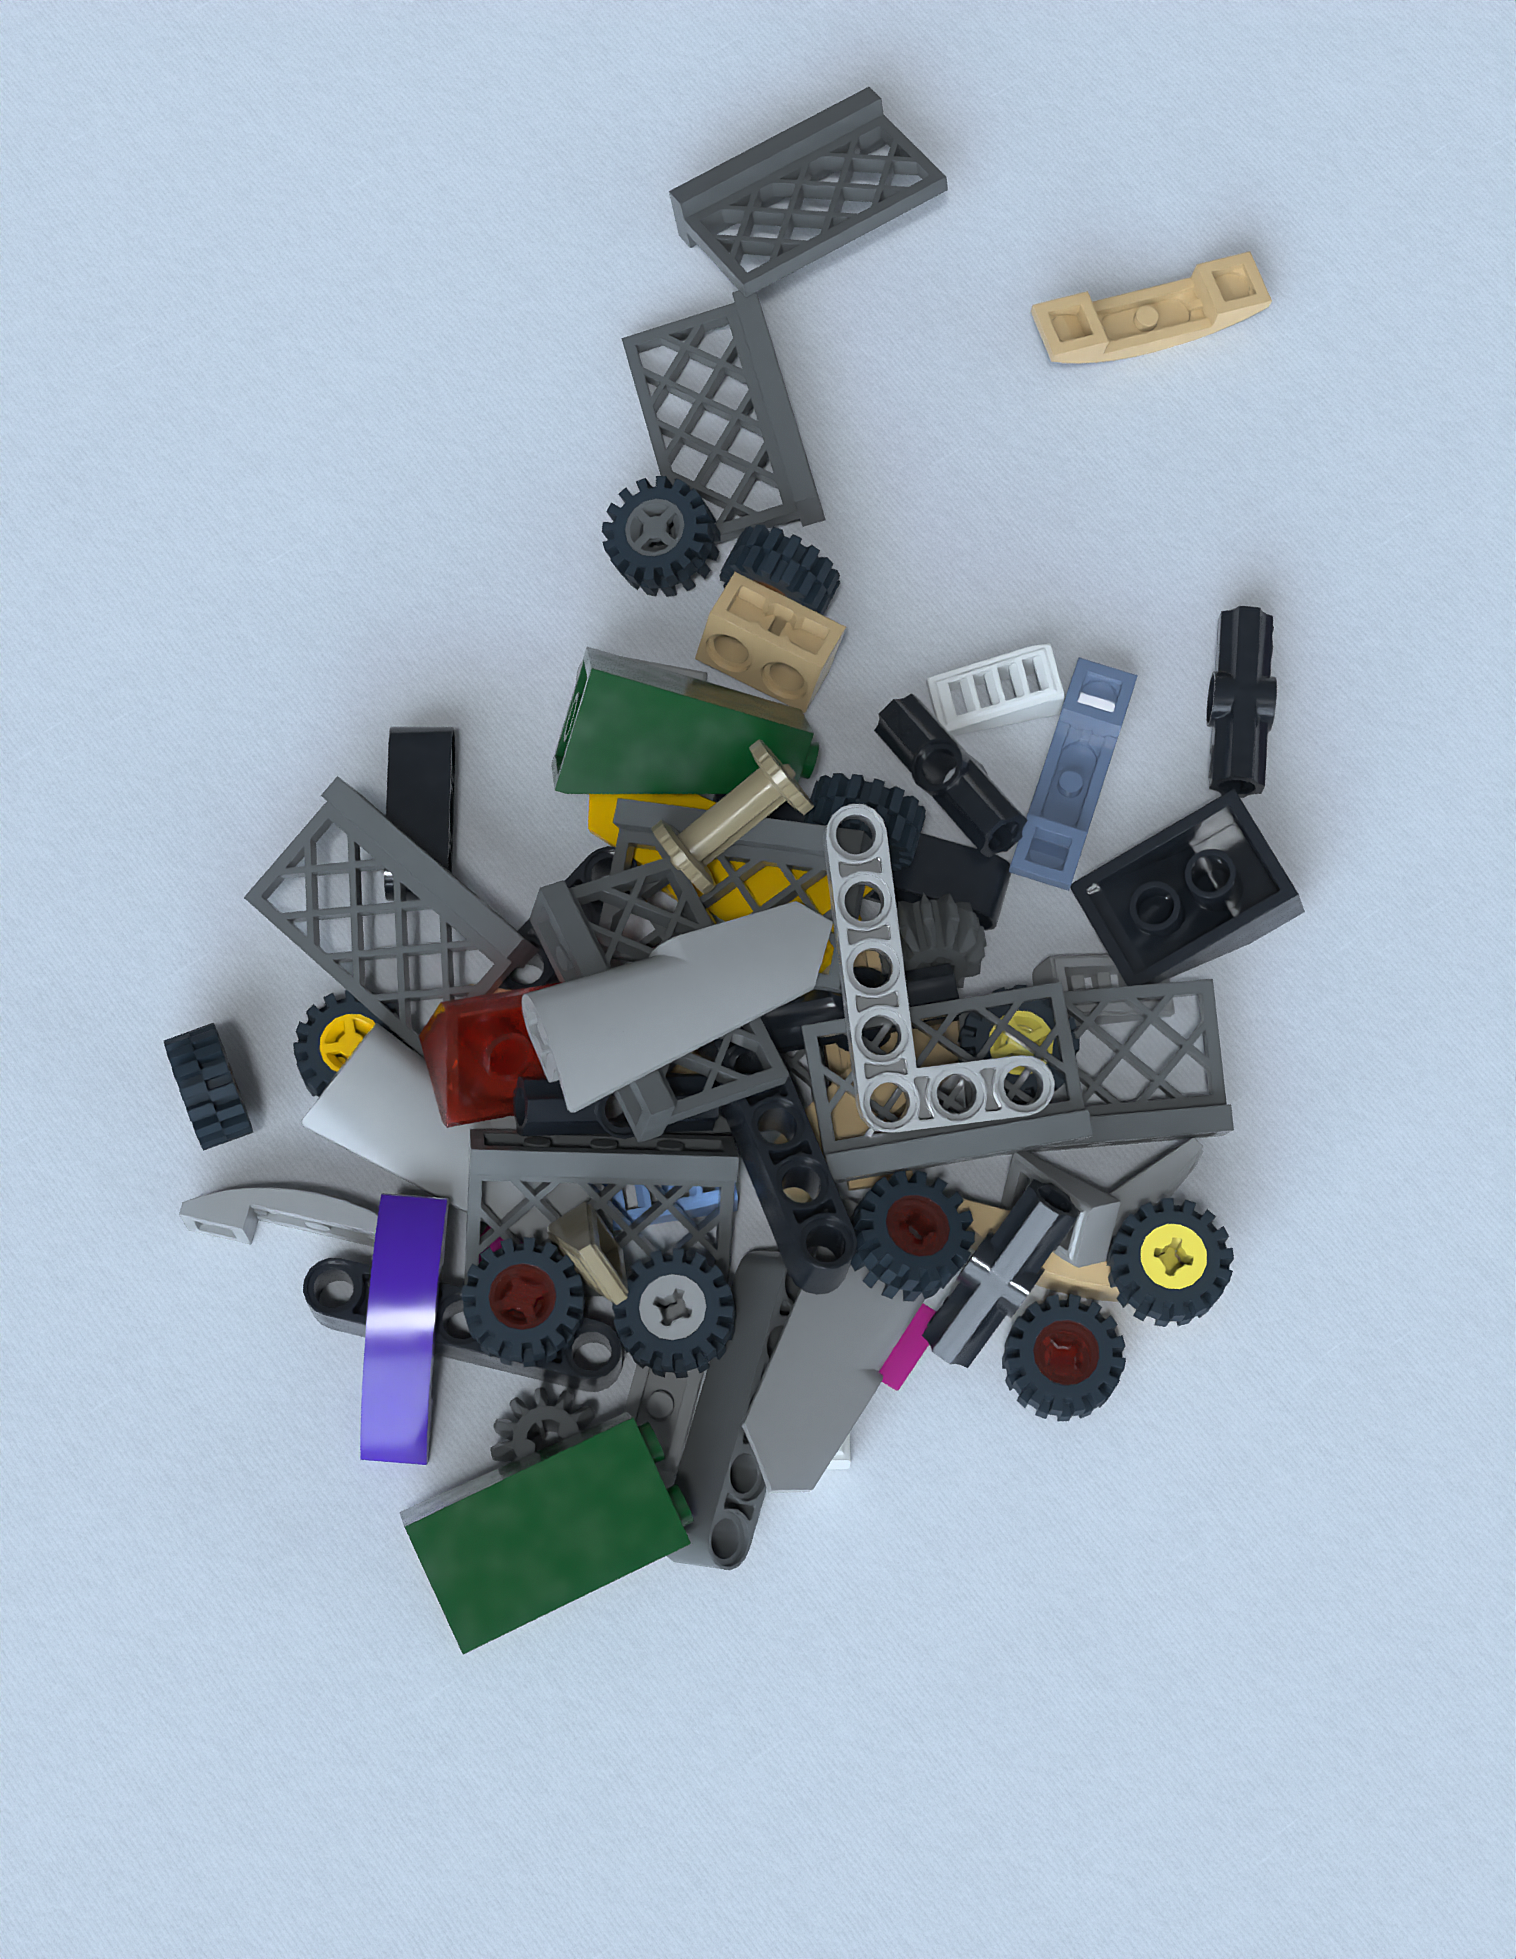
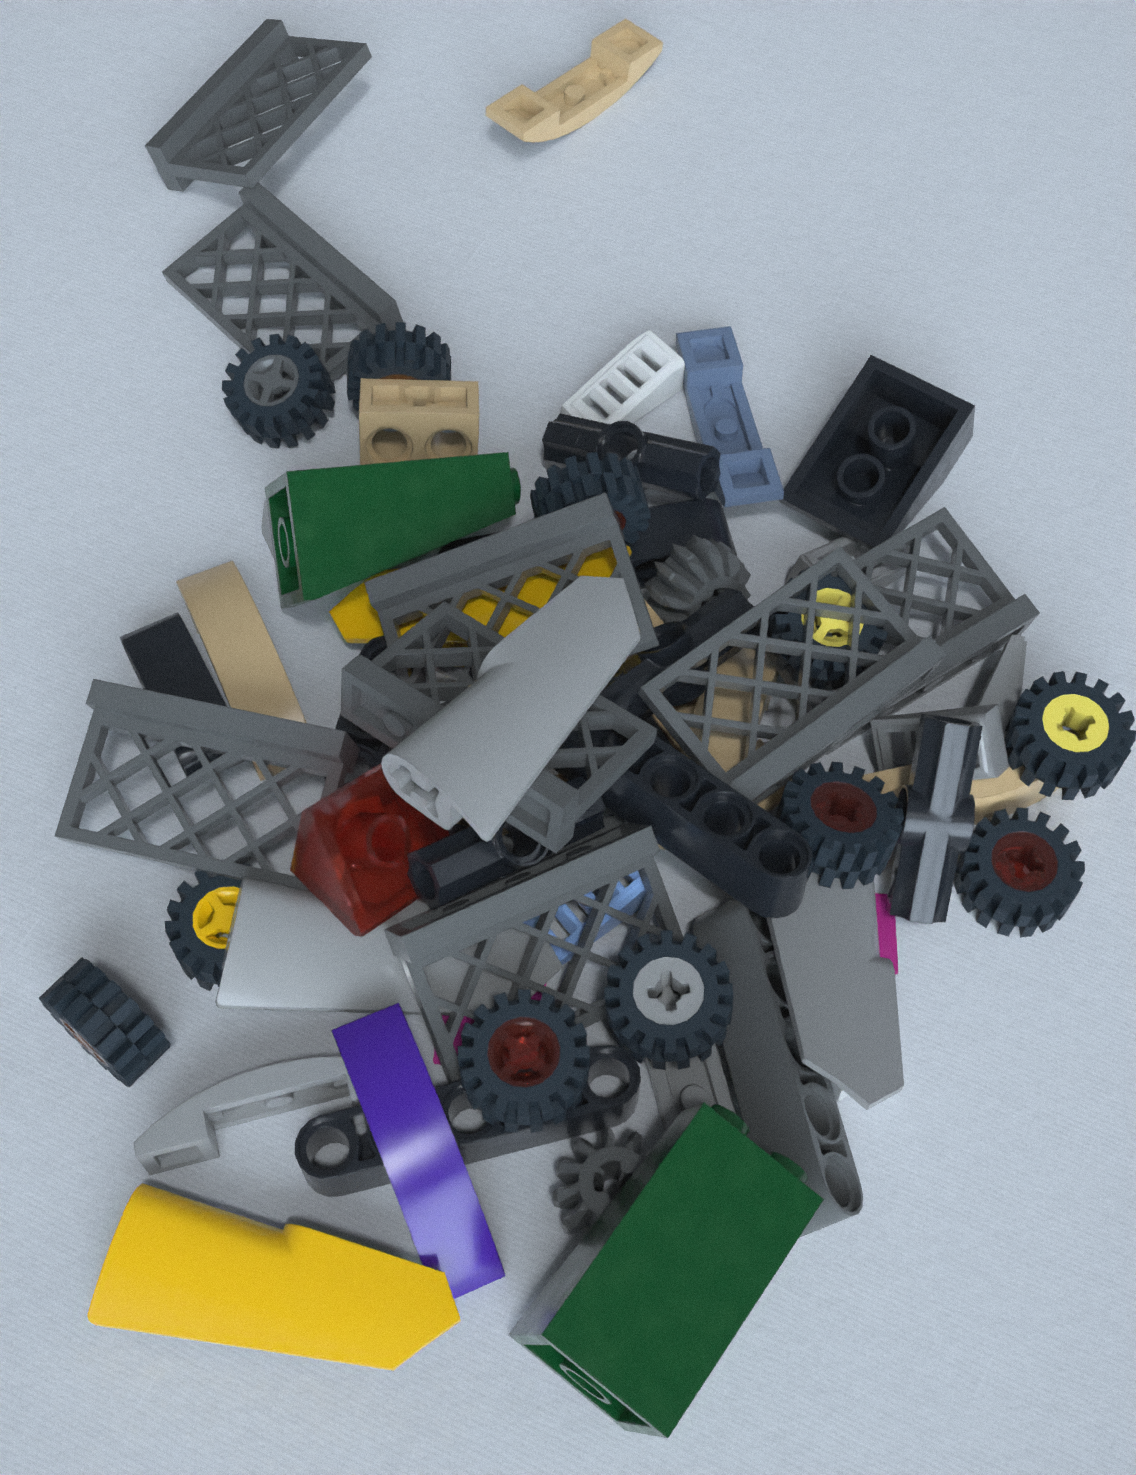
camera: 25 degrees left, 10 degrees down
dark tan slope [547,1201,629,1305] -> none
dark tan hose [651,739,815,895] -> none
light grey beam [823,804,1055,1133] -> none
black piece [1206,606,1277,798] -> none
none -> yellow panel [87,1183,461,1371]
none -> tan slope [176,561,306,781]

